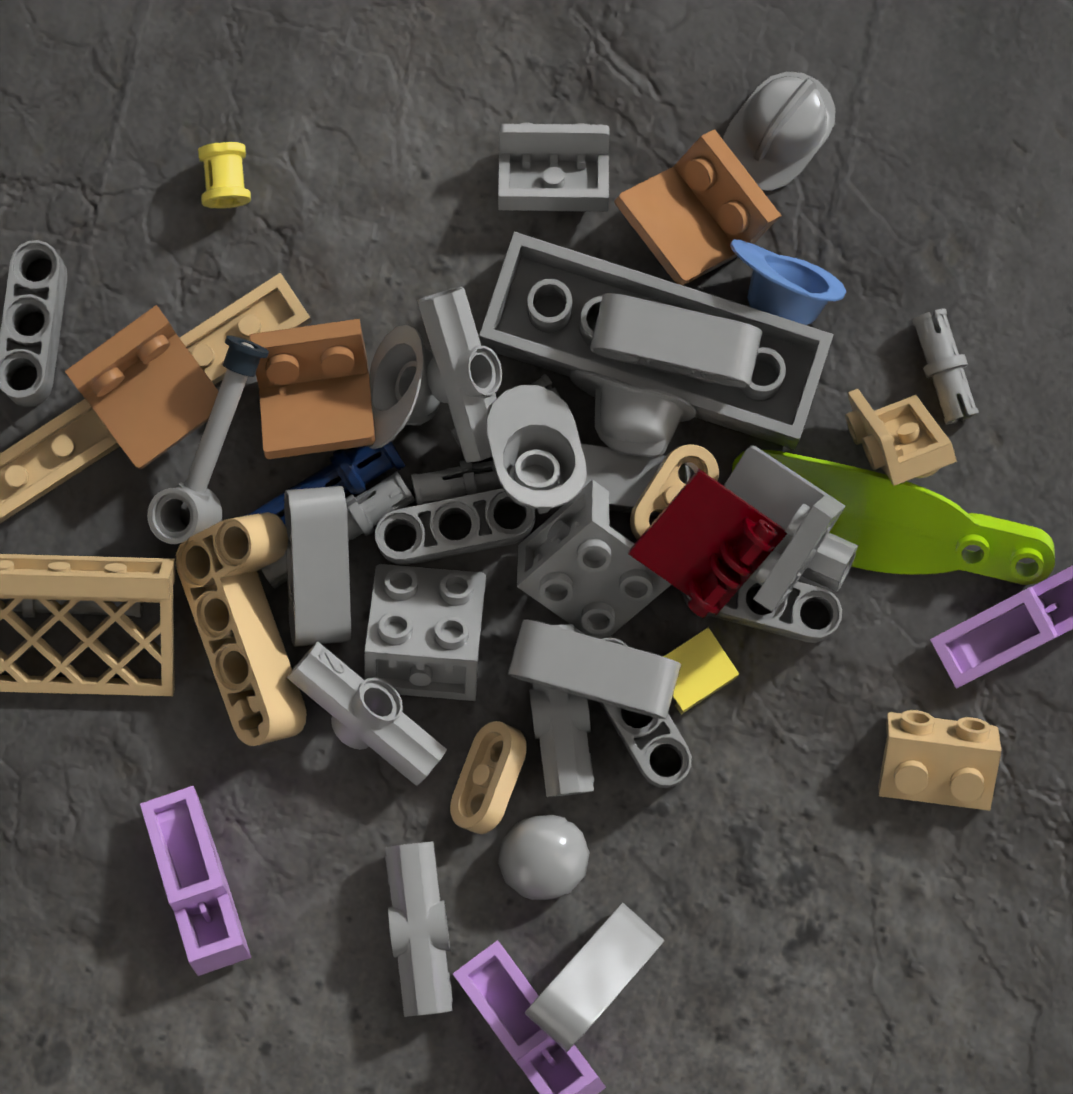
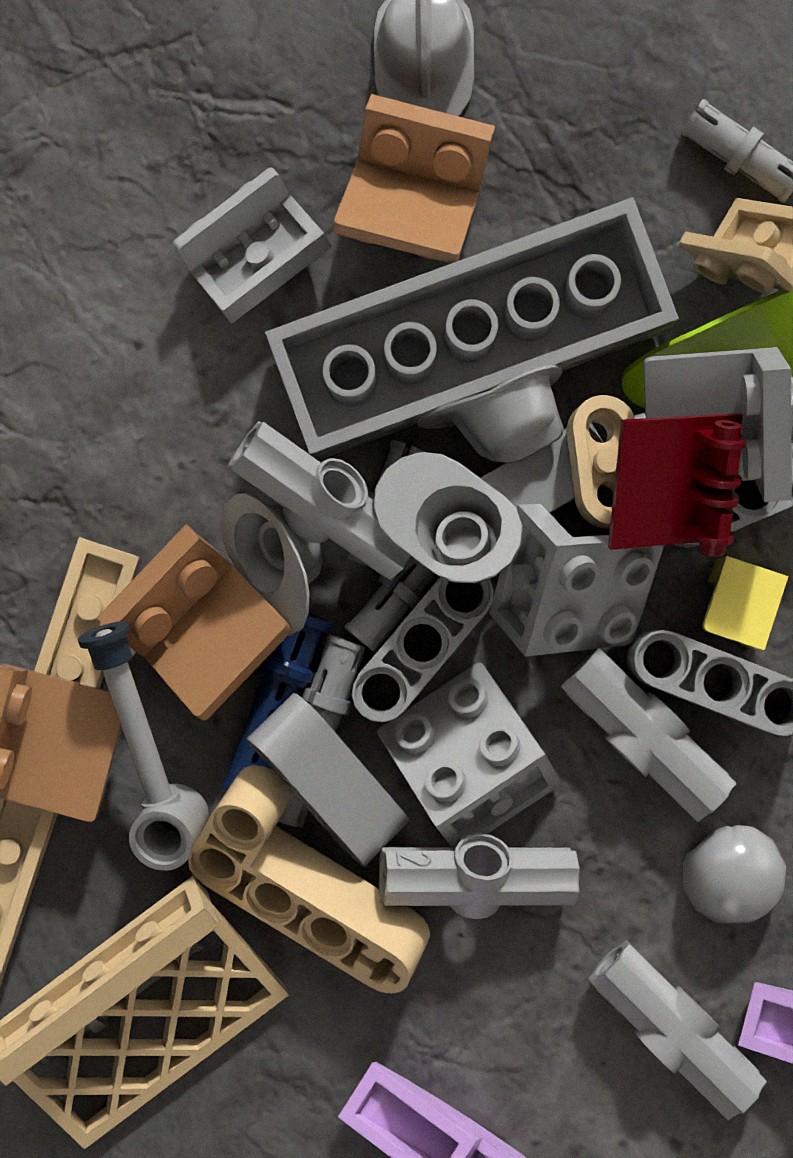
camera: 35 degrees left, 5 degrees up
tan plate [450,721,527,834] -> none
light grey beam [508,619,681,719] -> none
light grey beam [590,293,762,388] -> none
medium blue piece [730,239,846,325] -> none

